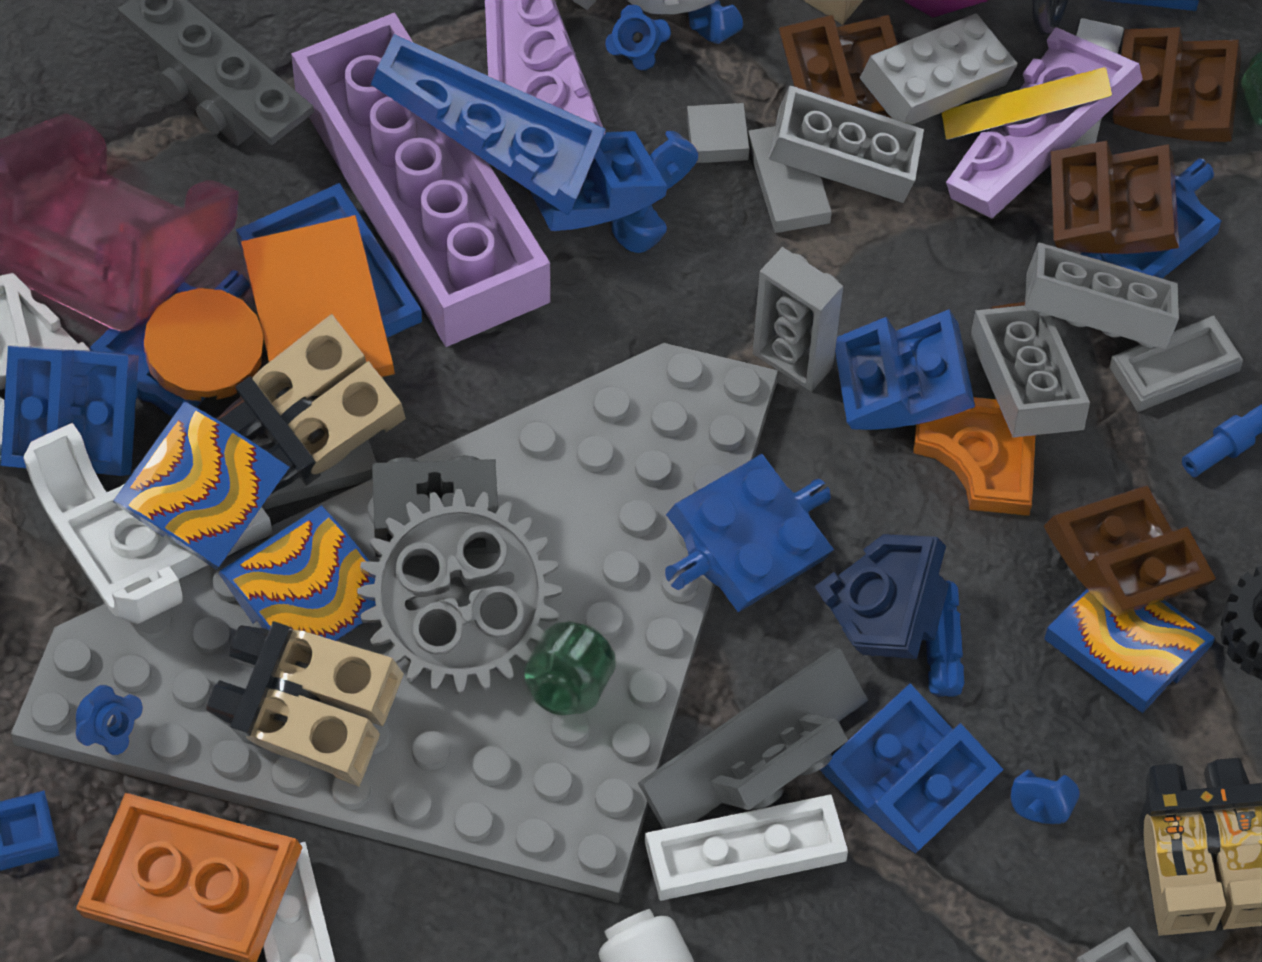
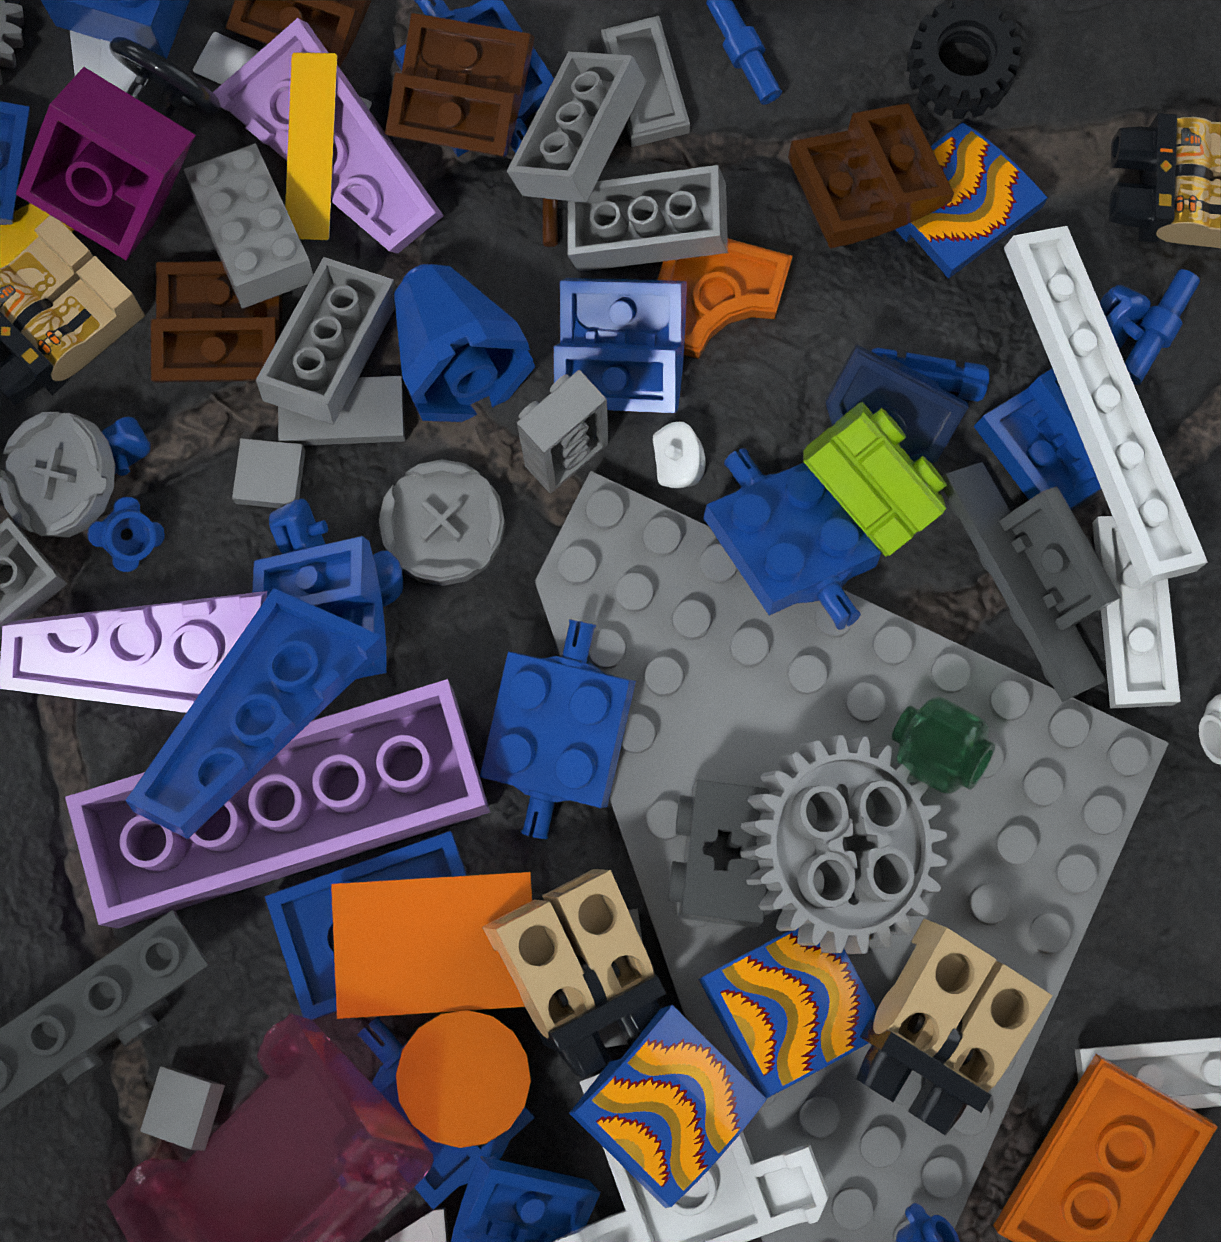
camera: 75 degrees left, 20 degrees up
none -> light grey tile [140,1066,225,1151]
none -> light grey tile [379,459,505,586]
none -> blue cone [394,264,535,422]
none -> blue plate [480,619,636,839]
none -> white piece [653,421,706,488]
none -> lime brick [803,402,947,557]
none -> white plate [1004,226,1208,585]
none -> blue bar [1124,269,1200,385]

